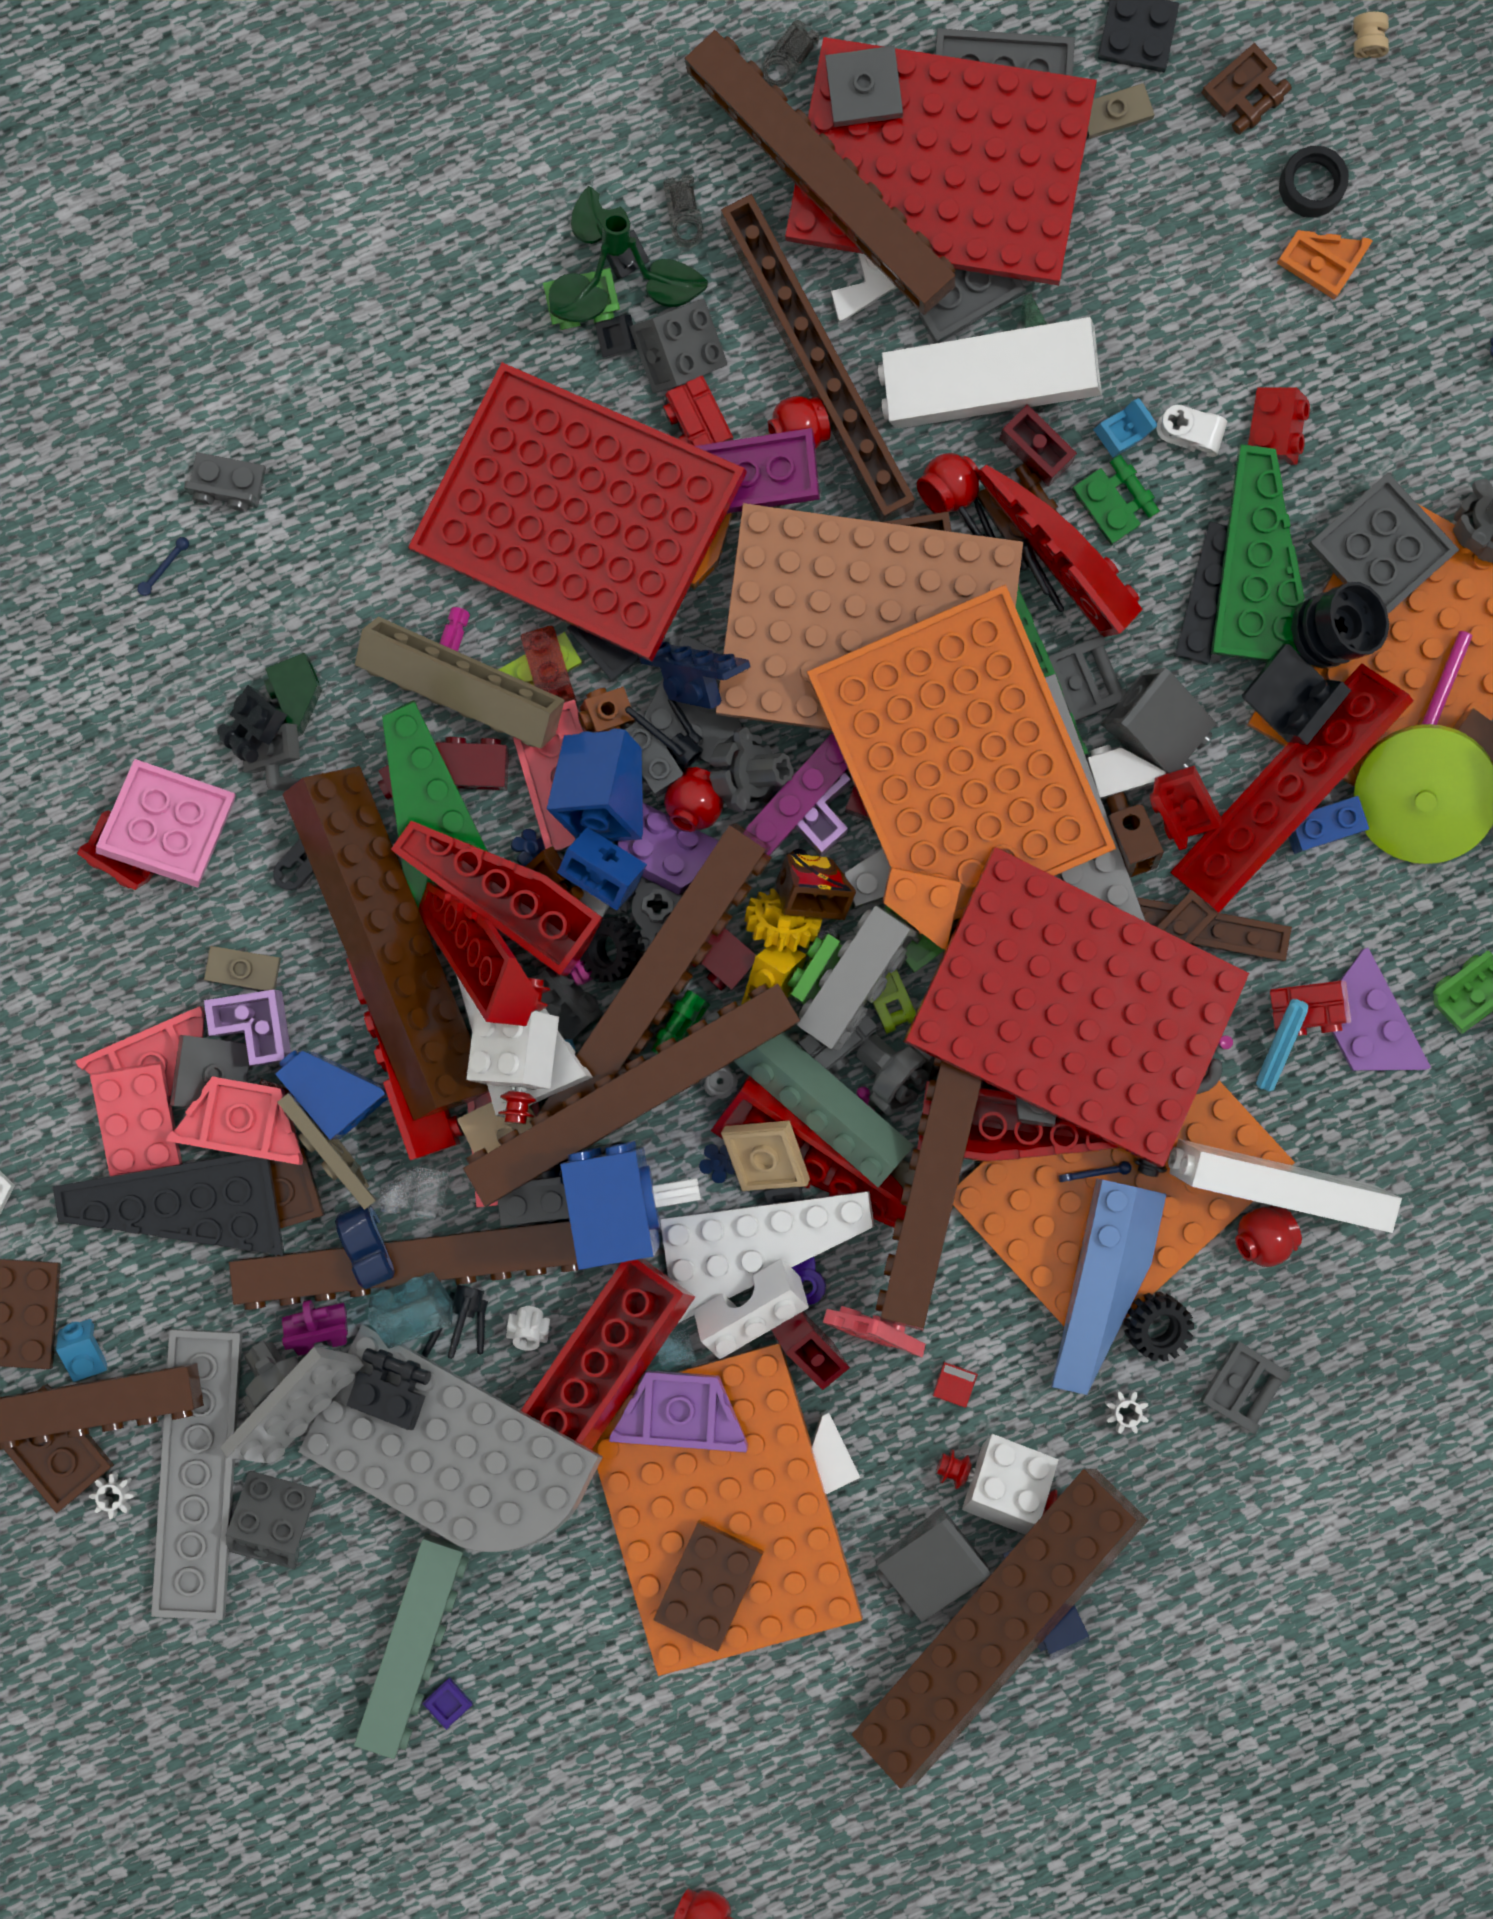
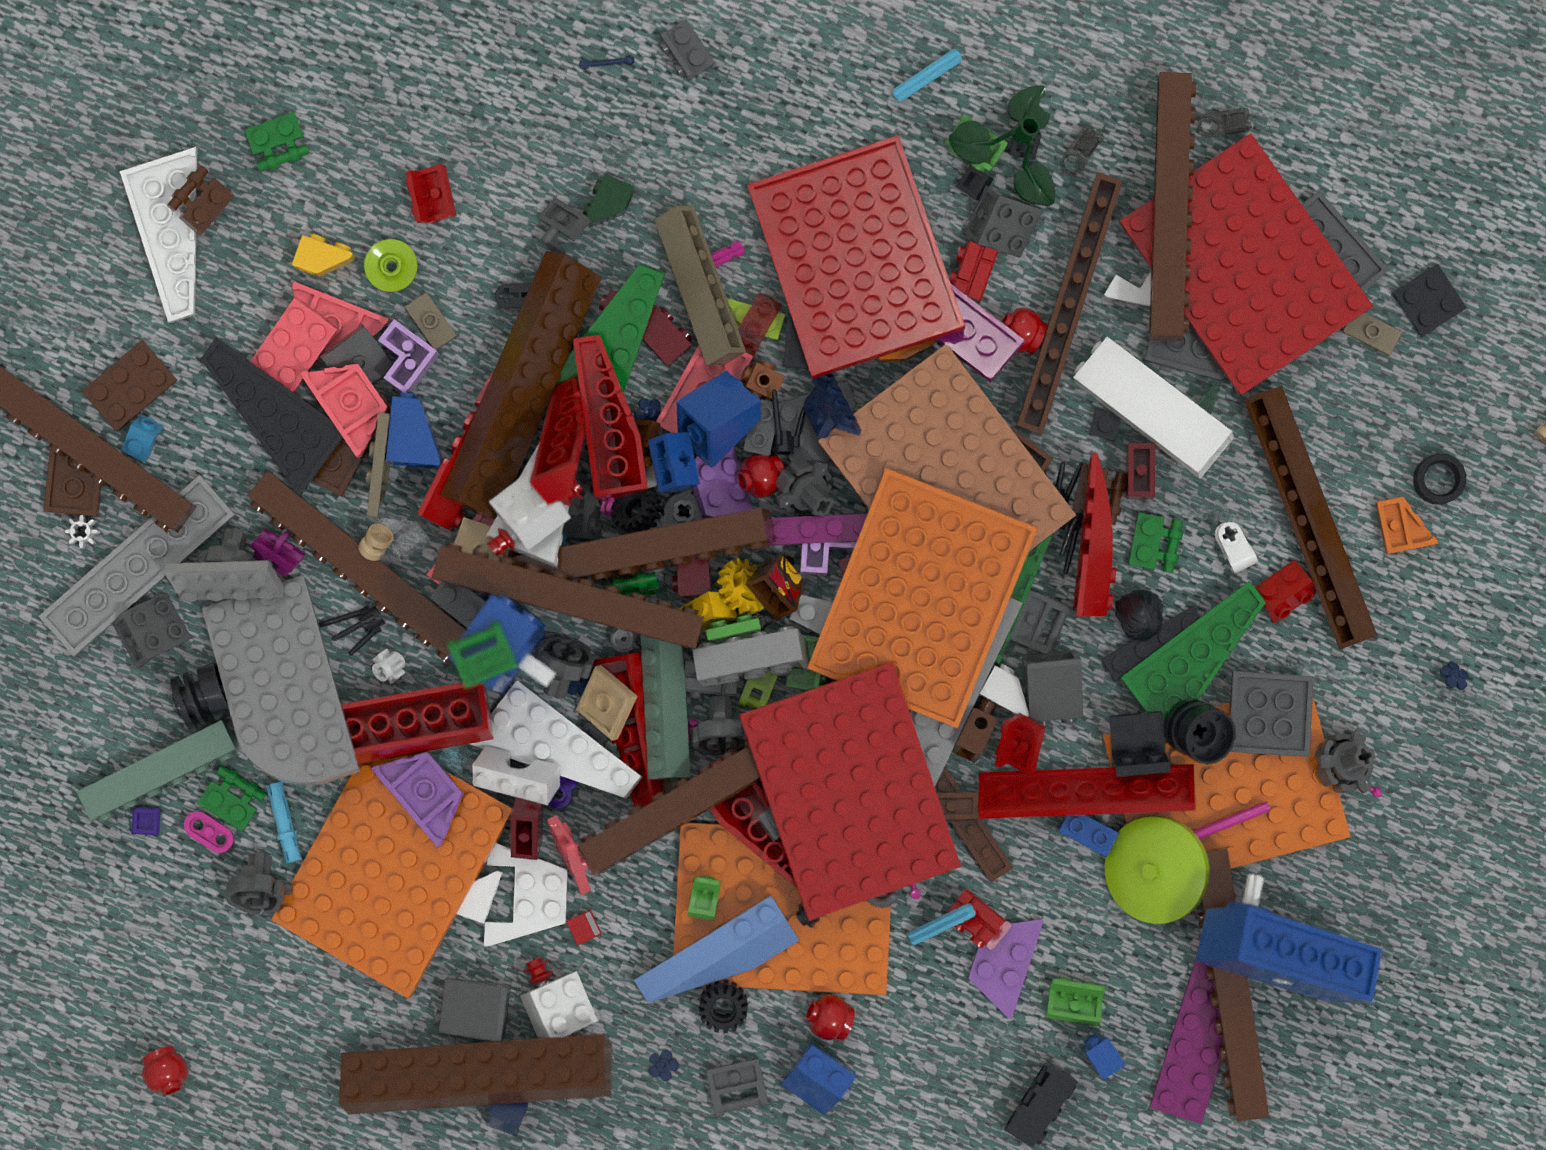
camera: 45 degrees right, 0 degrees up
bright pink plate [96,759,235,888] -> none
black plate [217,685,287,763] -> none
dark blue animal [335,1205,395,1289] -> none
black plate [346,1348,431,1430] -> none
clear light blue brick [368,1272,453,1349] -> none
reddish brown plate [654,1520,764,1652] -> none
dark grey plate [825,46,903,127] -> none
orange wing [882,867,961,950] -> none
red piece [916,453,979,514] -> none
dark blue hinge [1058,1161,1132,1182] -> none
dark azure bracket [1093,398,1157,458] -> none
white gear [1105,1390,1149,1434] -> none
white brick [1168,1139,1402,1233] -> none
reddish brown plate [1201,43,1292,135] -> none
none -> black wheel [170,662,231,730]
none -> dark pink plate [184,811,235,853]
none -> green plate [197,765,267,832]
none -> dark grey piece [225,852,292,914]
none -> medium azure pin [266,782,302,864]
none -> yellow slope [292,233,355,277]
none -> tan wheel [358,523,393,561]
none -> lime dish [364,239,418,292]
none -> green plate [447,620,518,689]
none -> white wing [484,843,568,946]
none -> dark grey piece [534,636,595,699]
none -> dark blue plant [649,1050,679,1081]
none -> bright green bracket [687,876,721,921]
none -> blue slope [780,1040,857,1115]
none -> medium azure axle [892,49,962,102]
none -> black plate [1088,408,1121,442]
none -> black hair [1115,589,1164,641]
none -> reddish brown brick [1244,386,1377,650]

